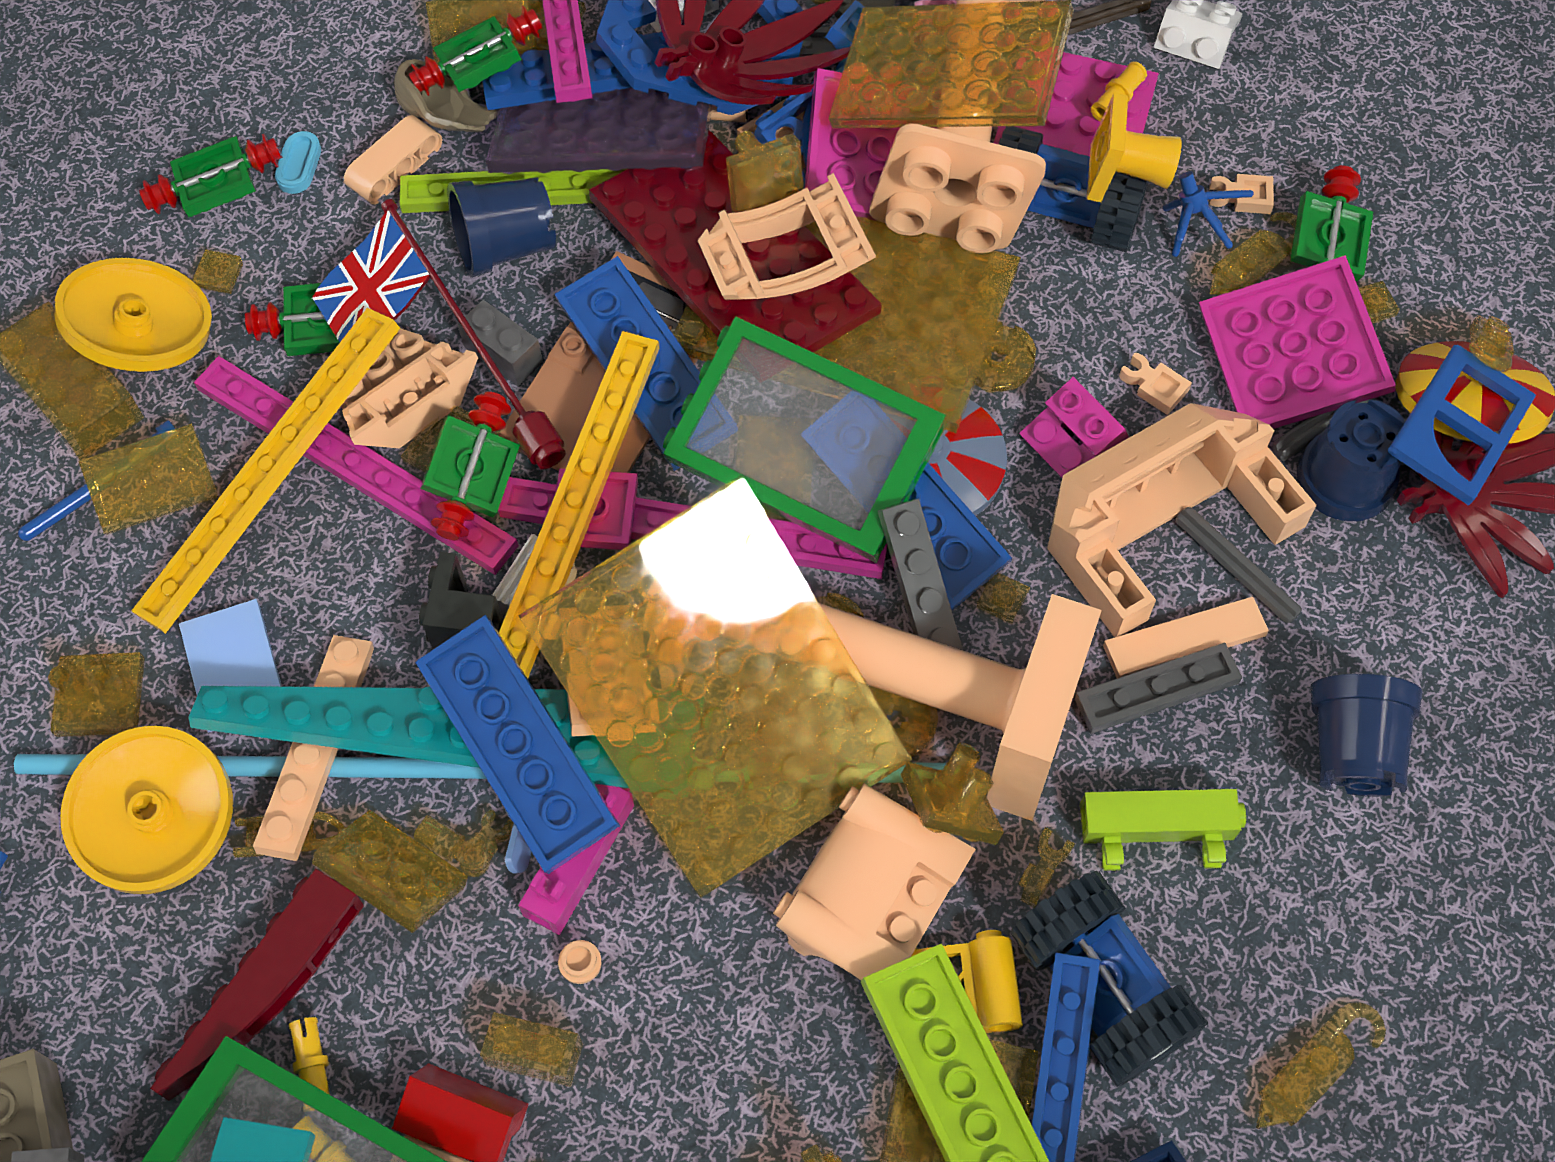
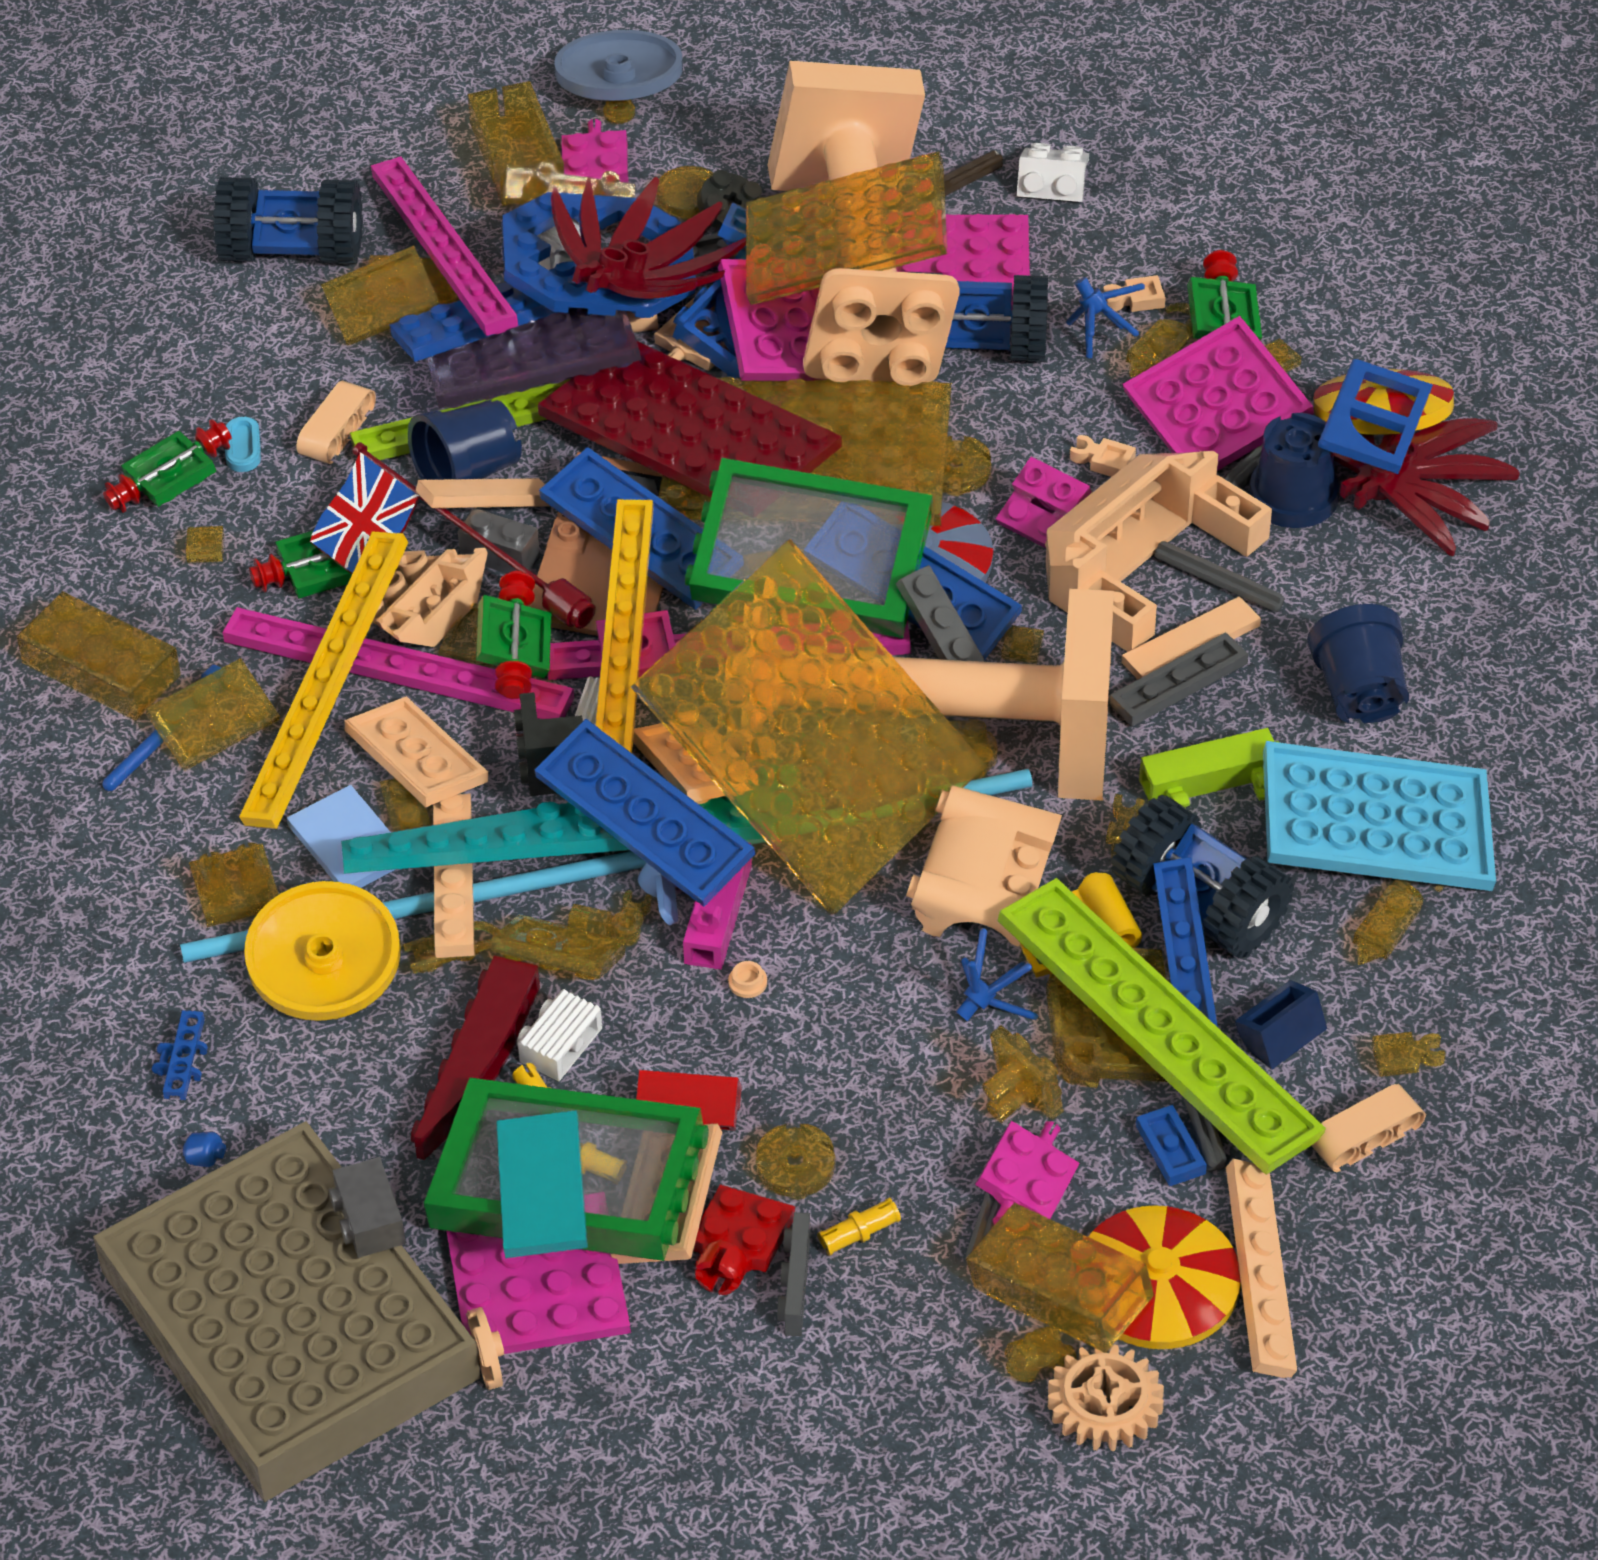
camera: 15 degrees left, 15 degrees down
yellow dish [54,258,212,372] -> none
dark tan hair [394,59,498,133] -> none
green plate [408,6,543,96] -> none
clear yellow brick [480,1012,583,1087] -> none
light nougat wedge [698,173,876,300] -> none
clear yellow plate [726,131,804,213] -> none
clear yellow plate [900,742,1004,845] -> none
yellow plant [1087,93,1182,202] -> none
yellow pin [1091,62,1147,122] -> none
clear yellow plate [1469,315,1514,372] -> none
none -> light nougat tile [344,696,488,807]
none -> clear yellow plate [380,778,431,832]
none -> light nougat tile [416,478,550,508]
none -> white brick [517,989,602,1081]
none -> blue plant [956,928,1038,1021]
none -> medium azure plate [1263,741,1496,891]

